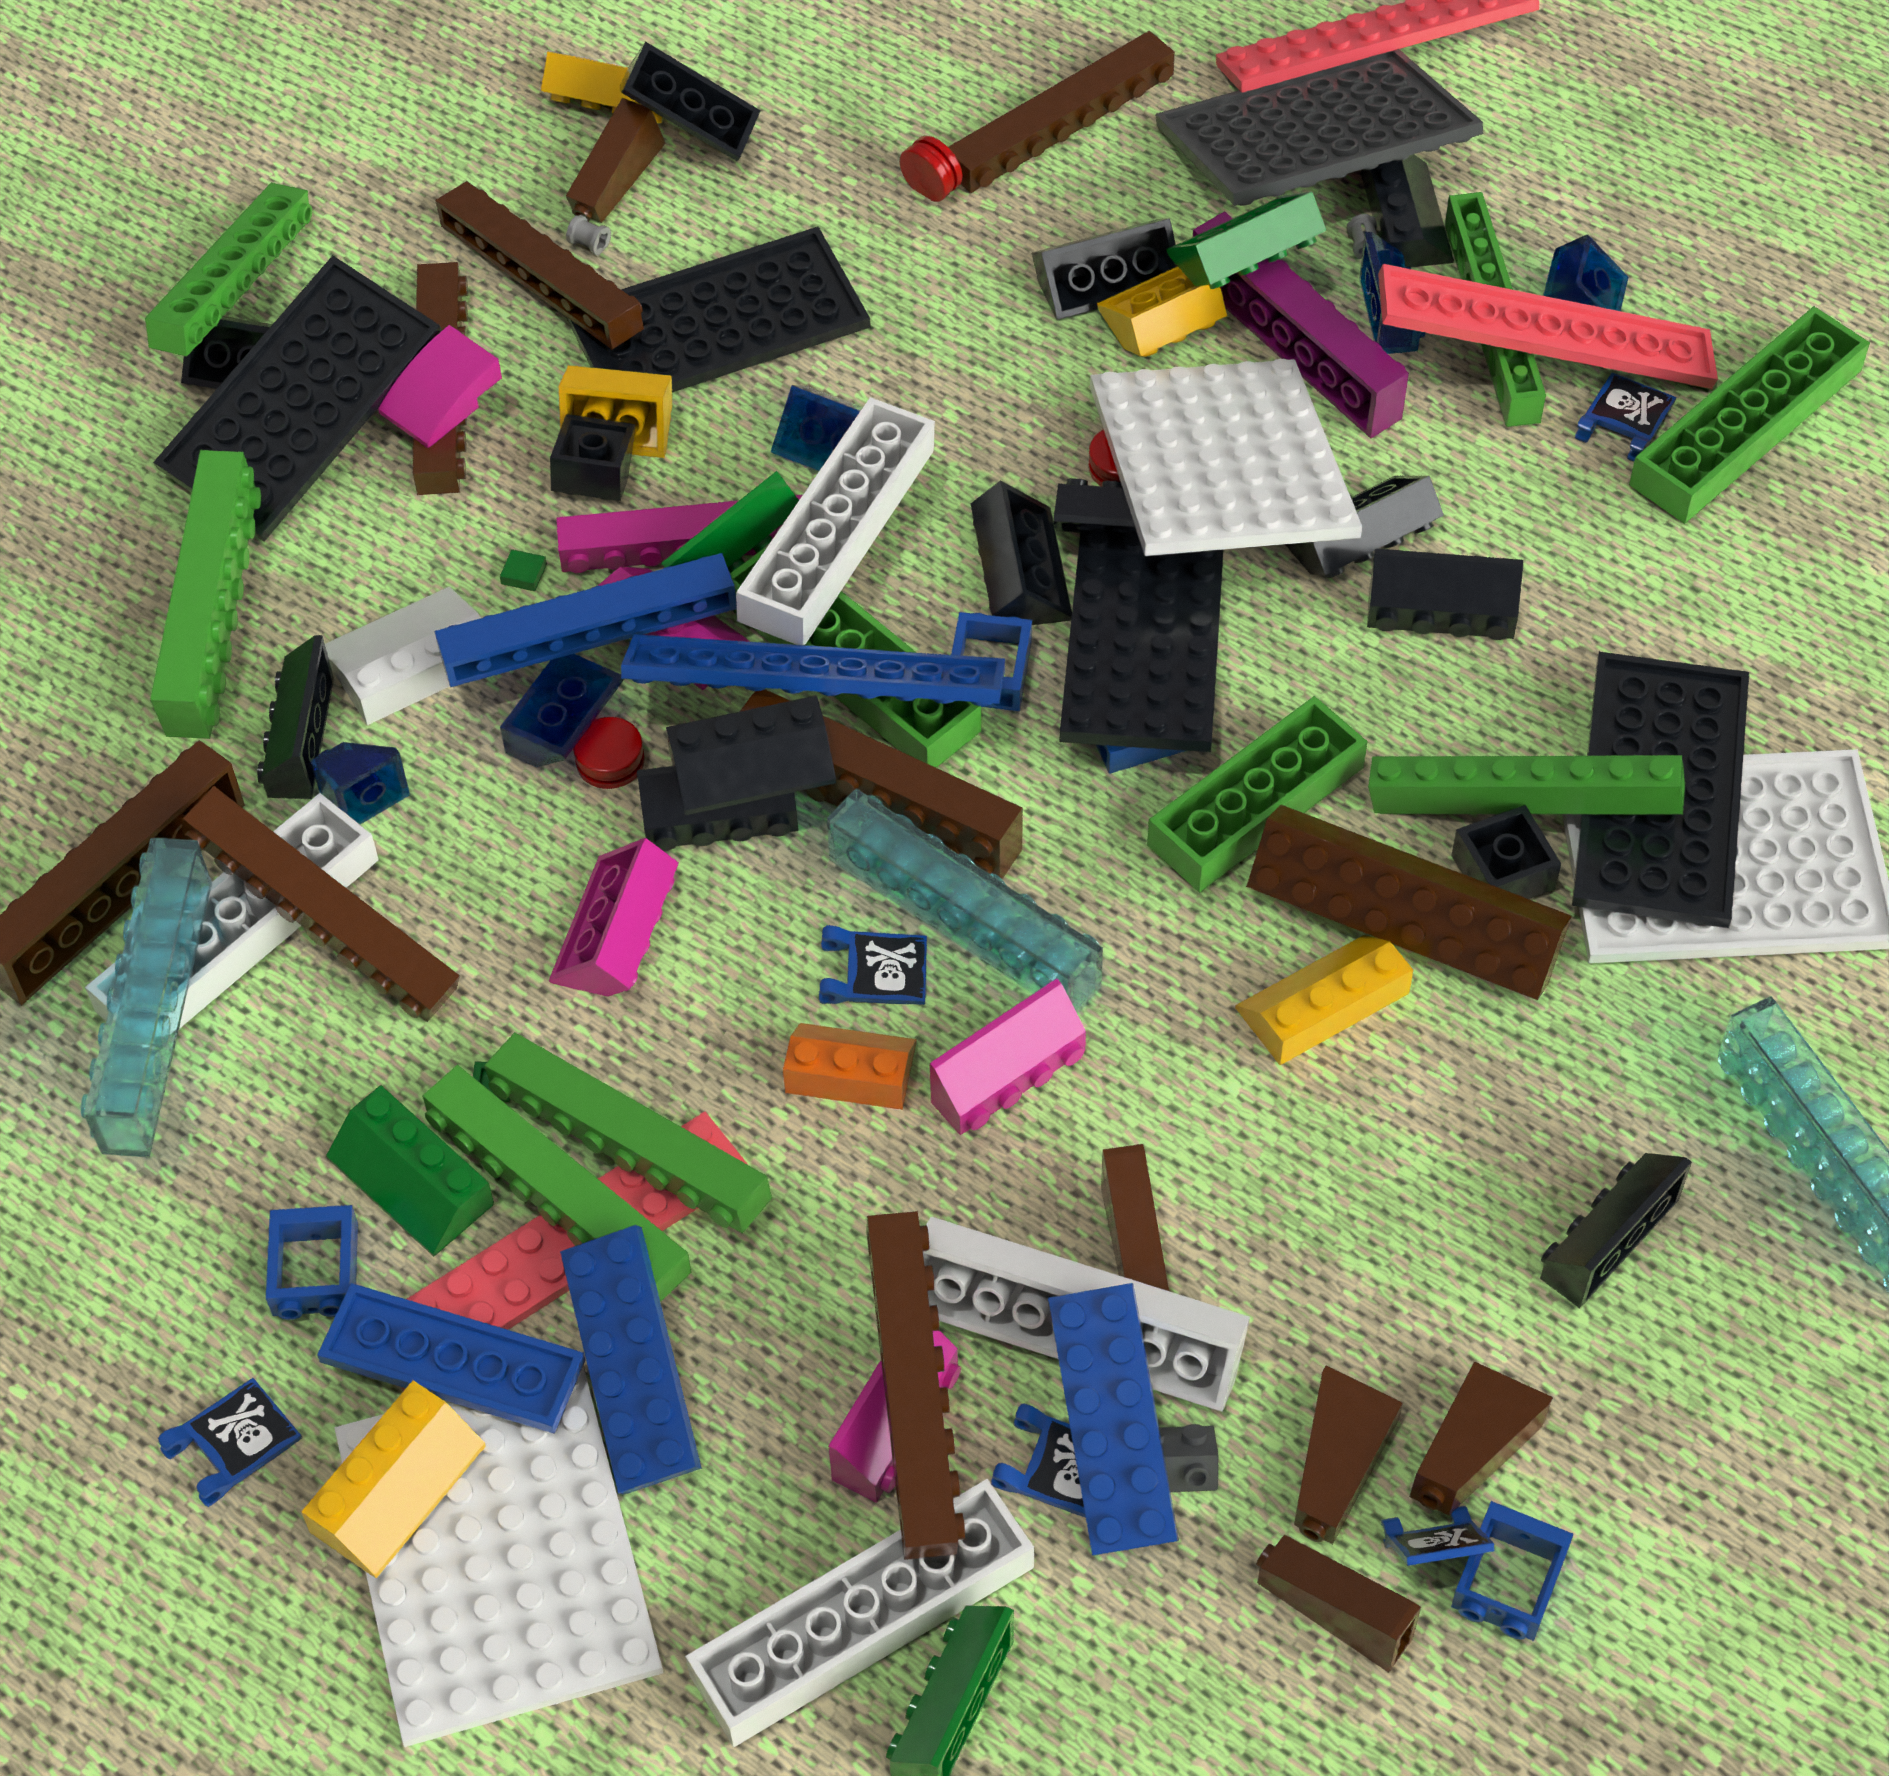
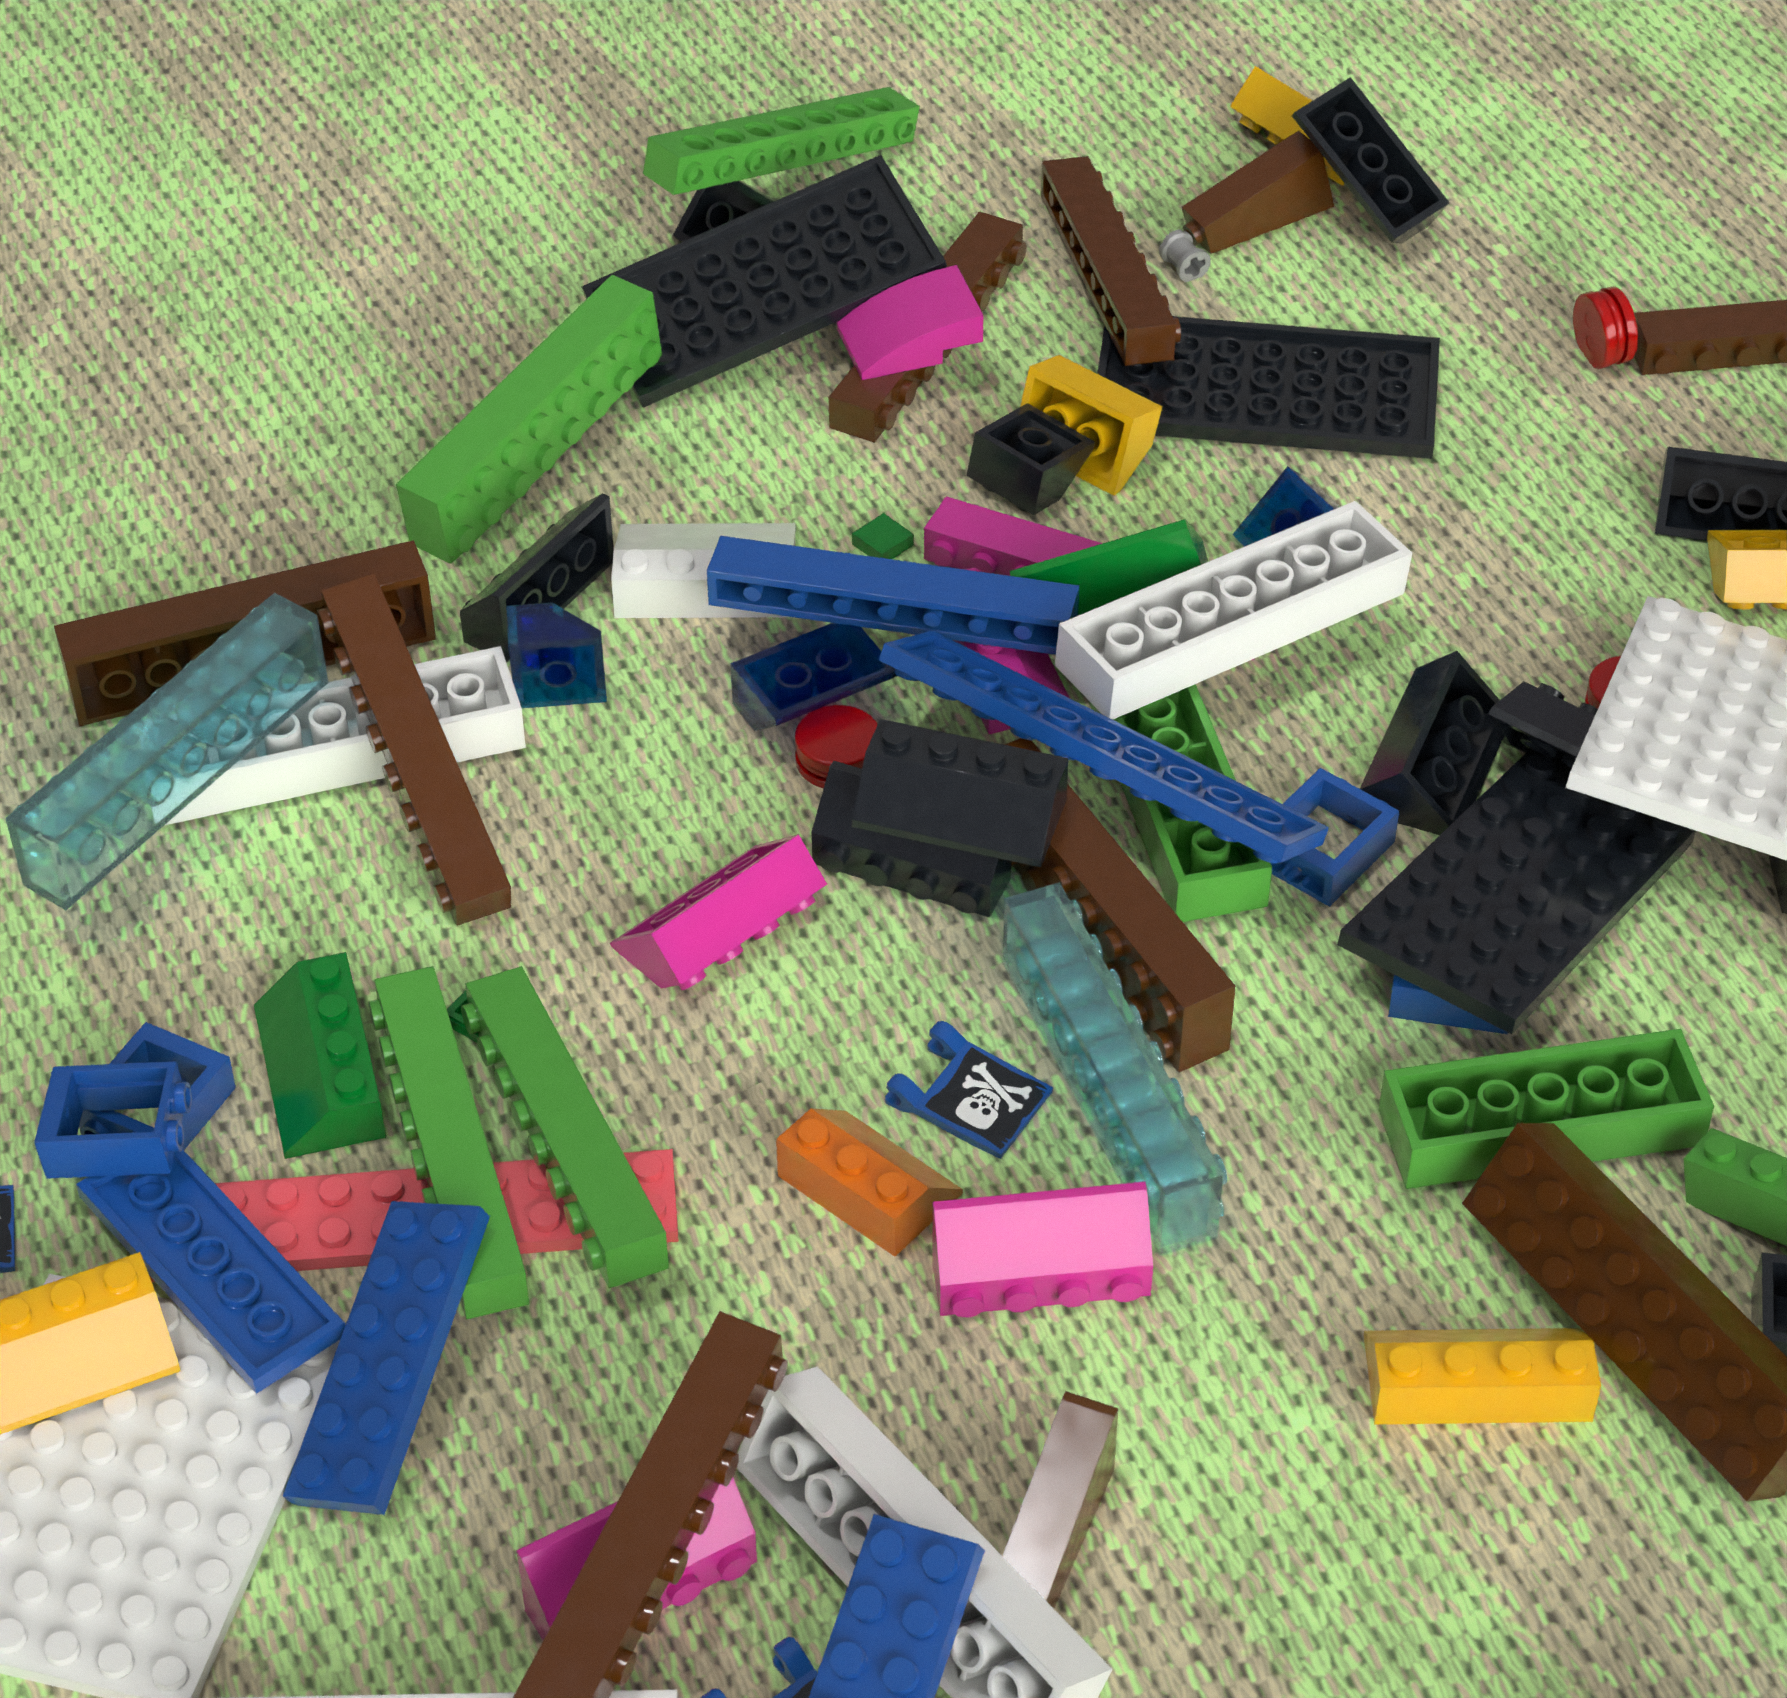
camera: 30 degrees right, 10 degrees down
none -> blue window [34,1061,192,1179]

